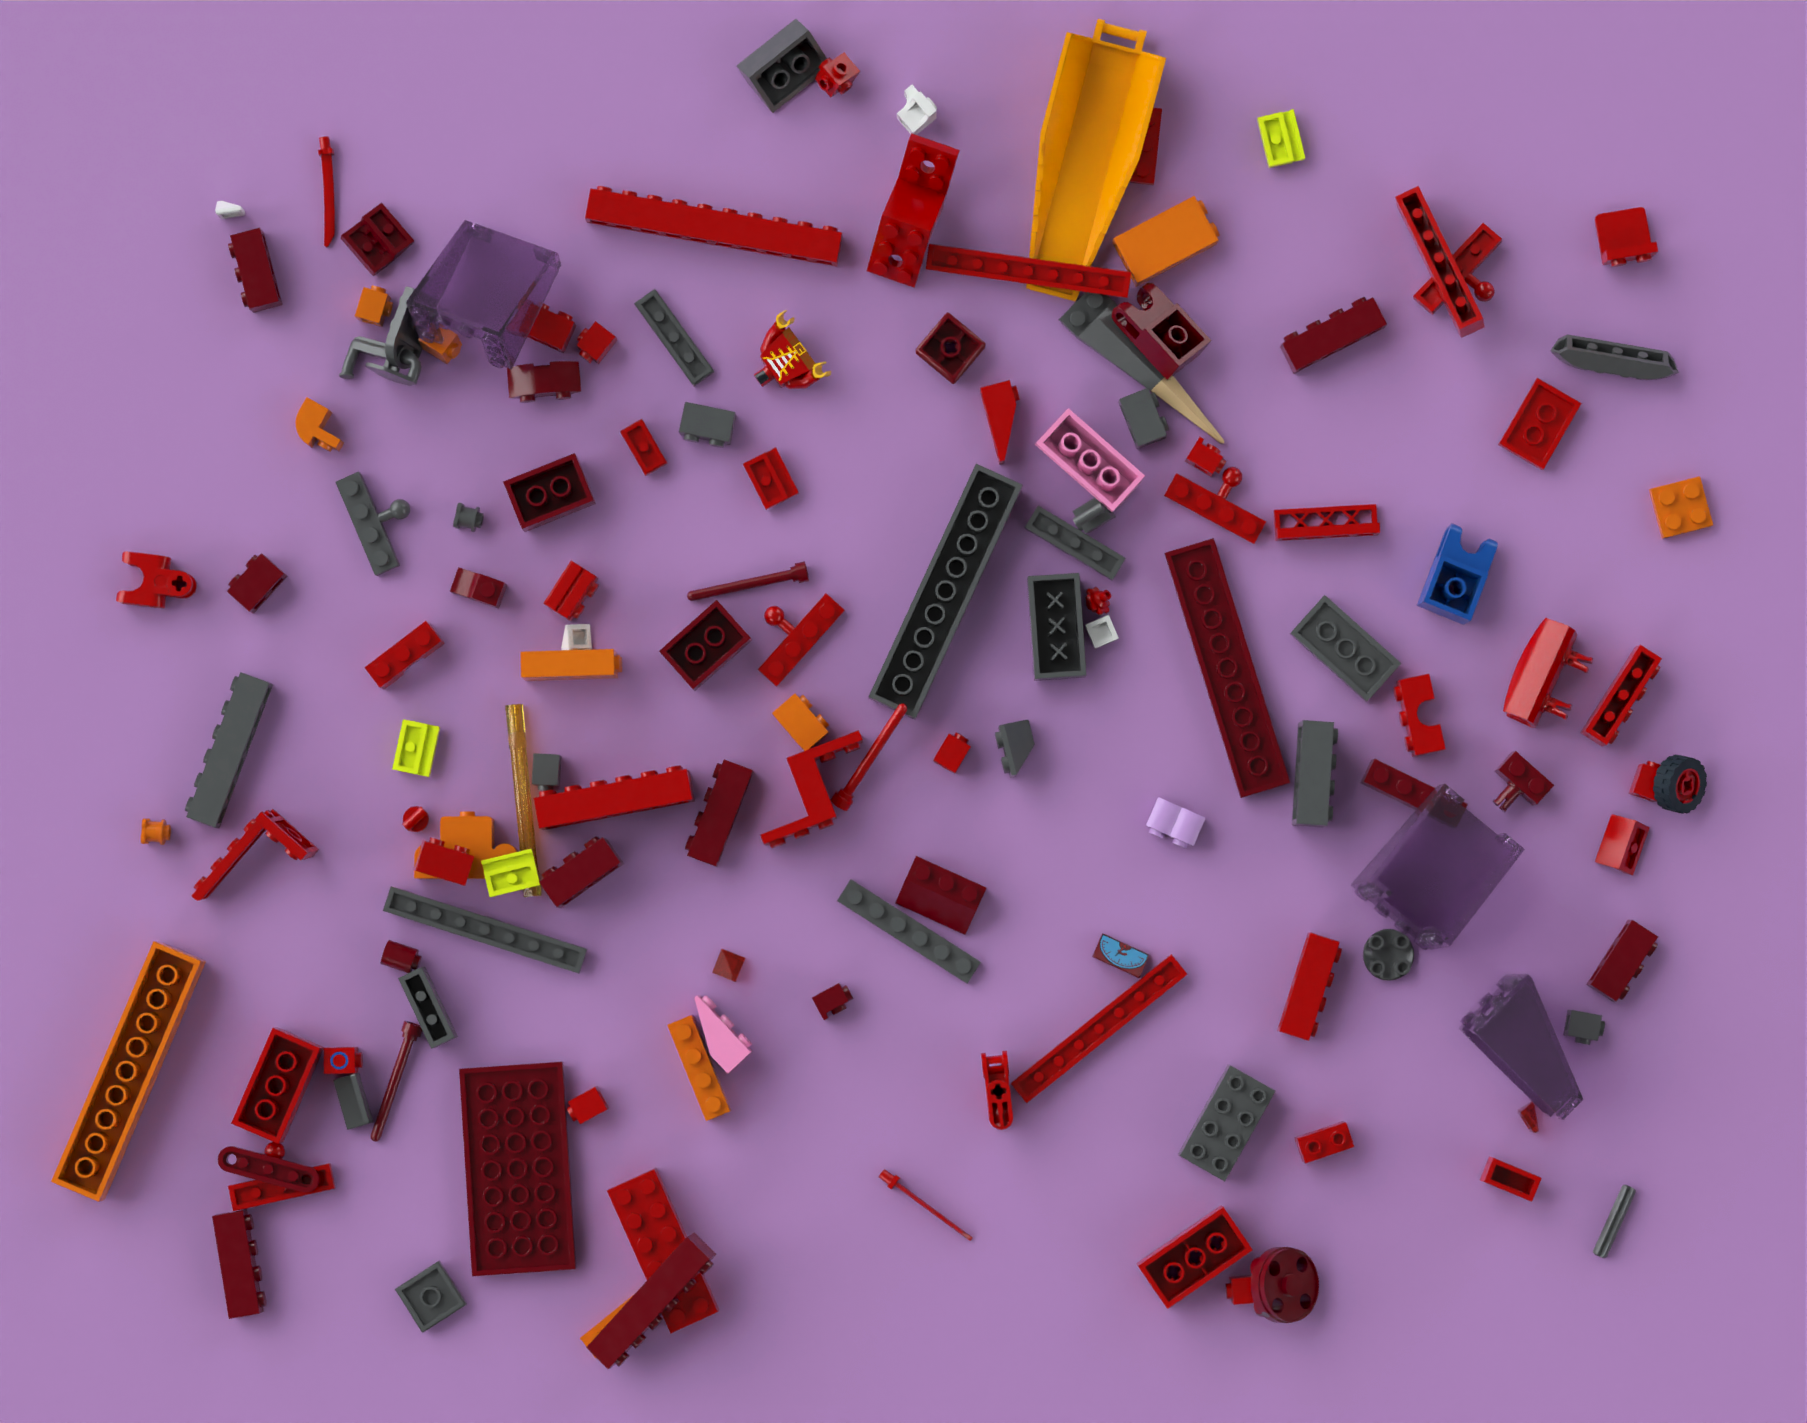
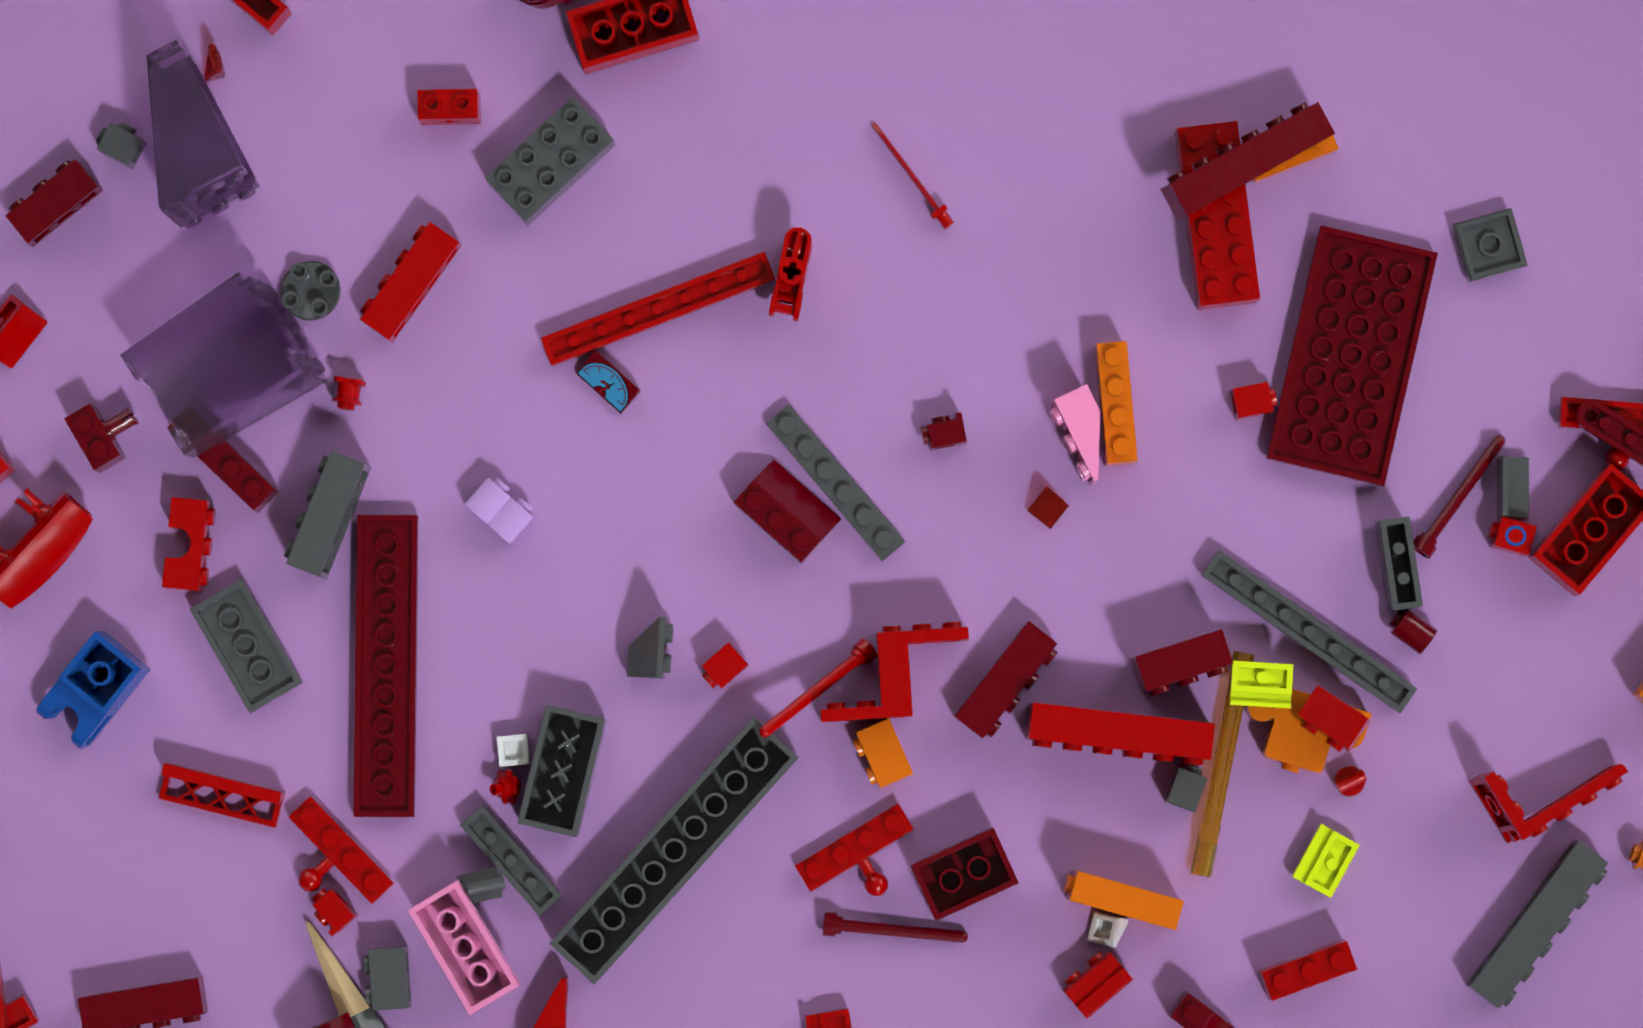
camera: 165 degrees left, 0 degrees up
none -> red brick [332,376,366,411]

